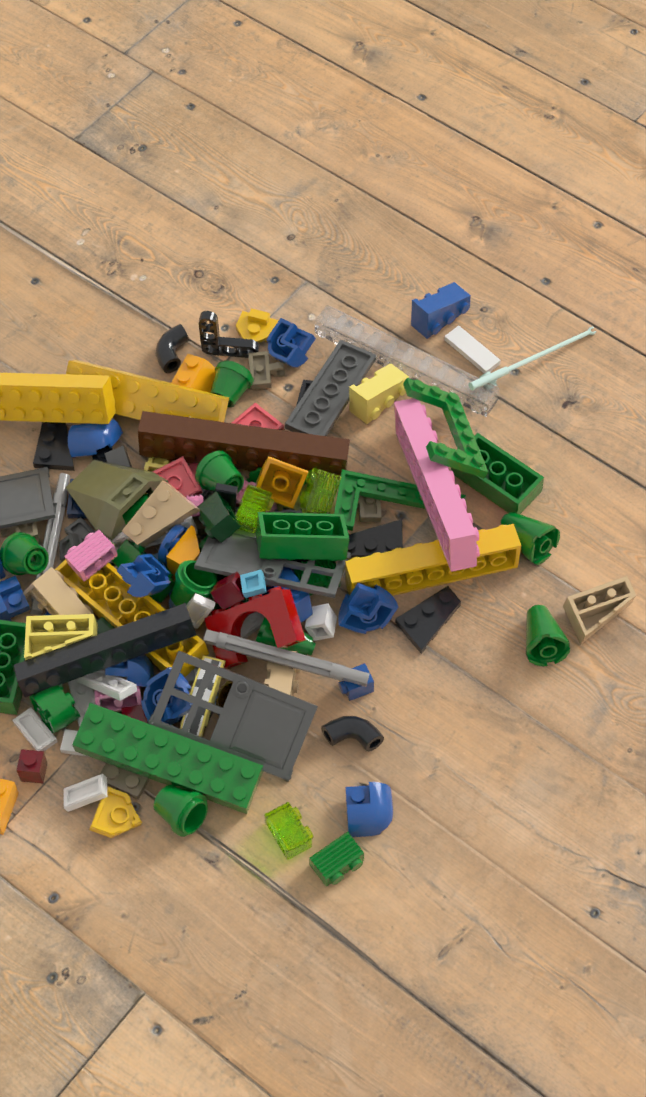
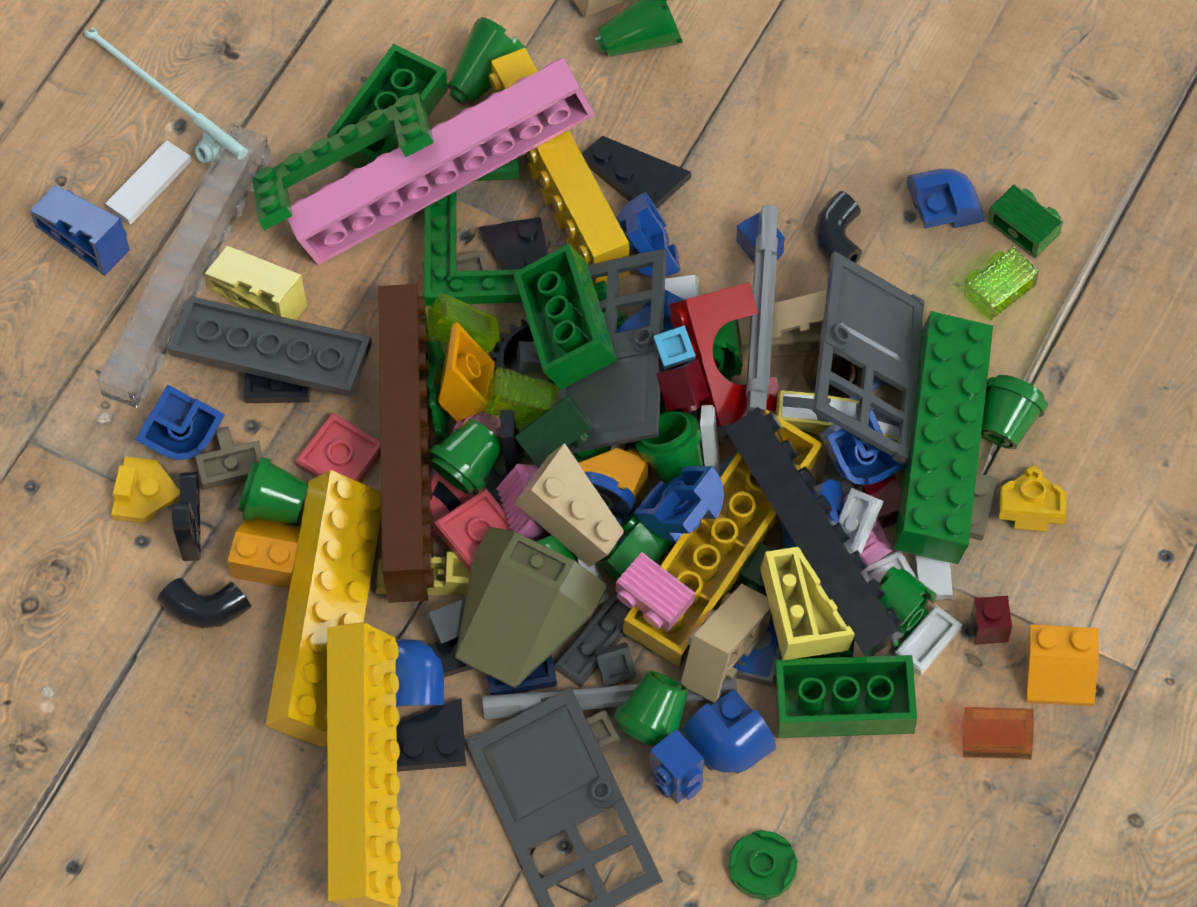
camera: 100 degrees left, 5 degrees up
white tile [63,774,108,812] -> none

